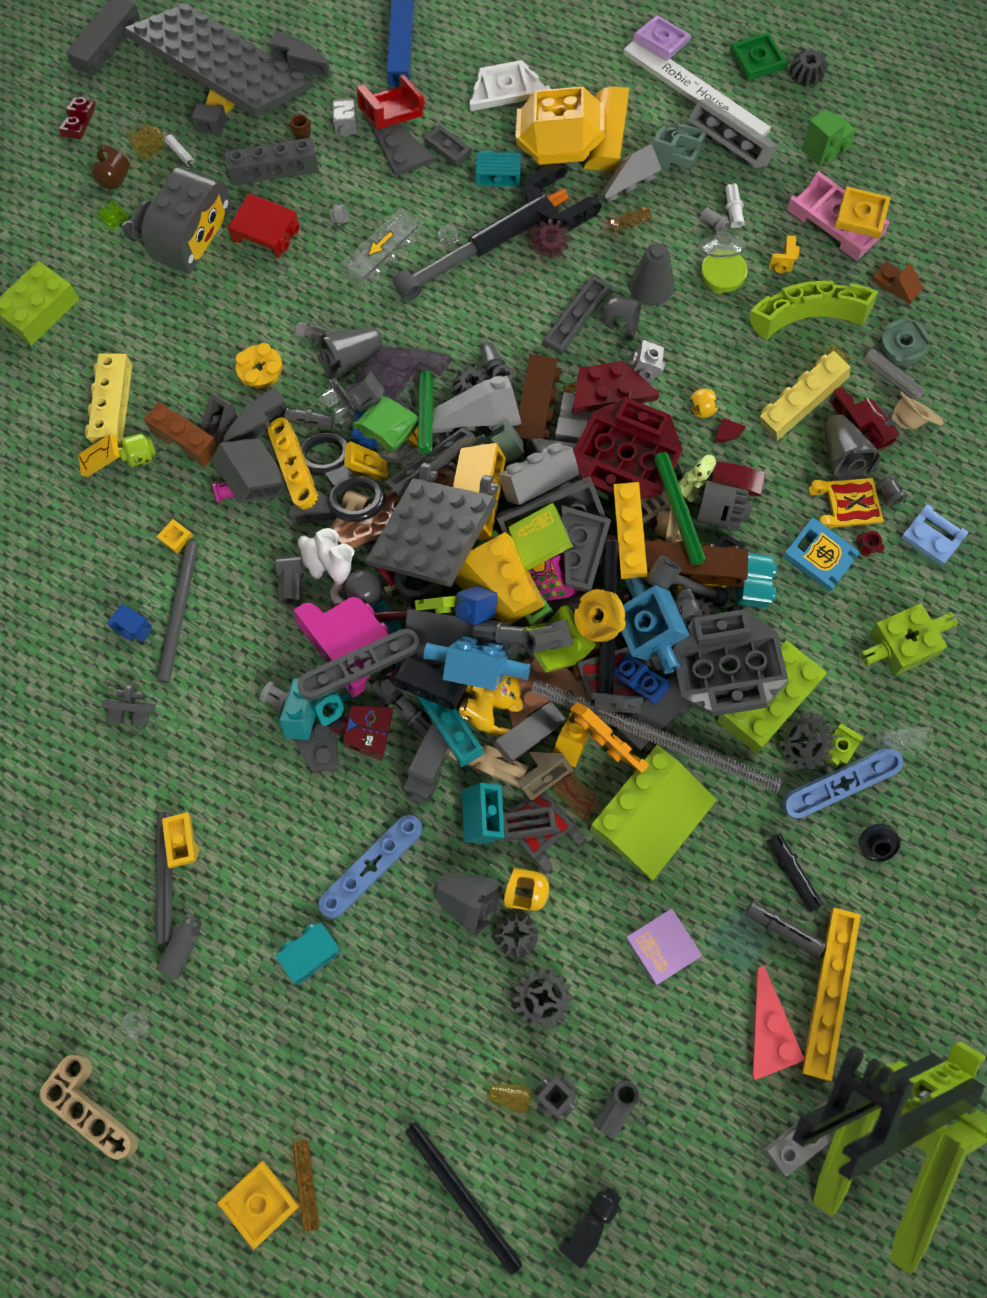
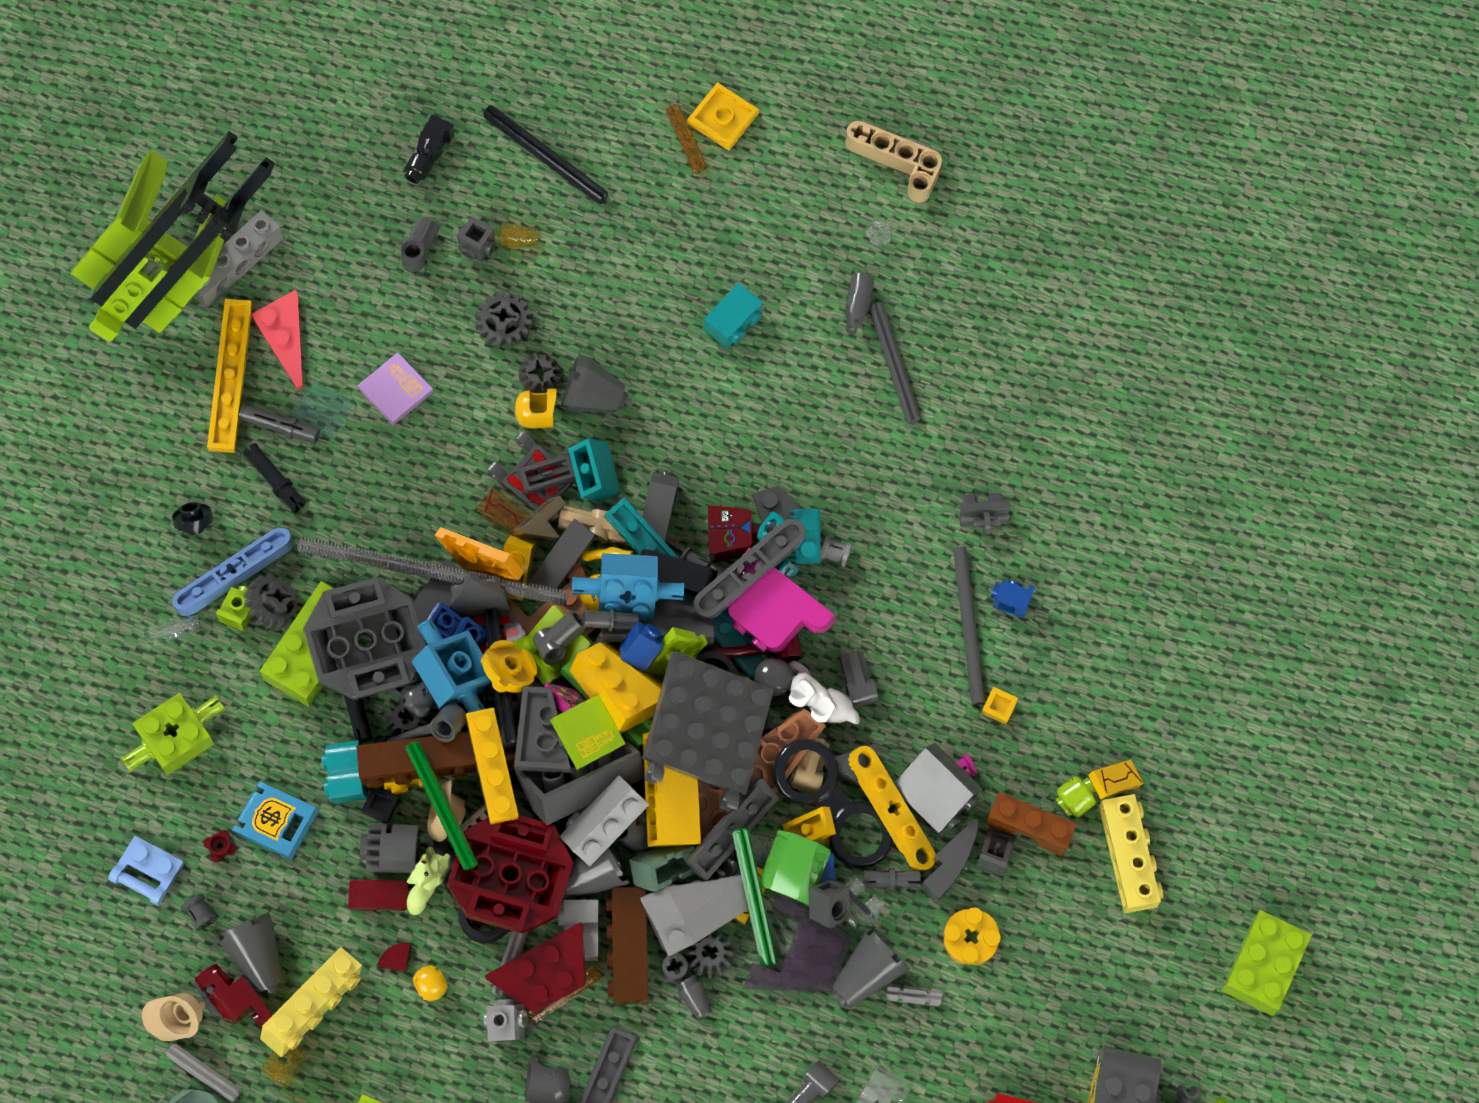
camera: 160 degrees right, 0 degrees up
yellow slope [162,812,200,869] -> none
medium blue piece [318,815,423,919] -> none
lime slope [590,745,717,881] -> none
flag [808,478,884,529] -> none

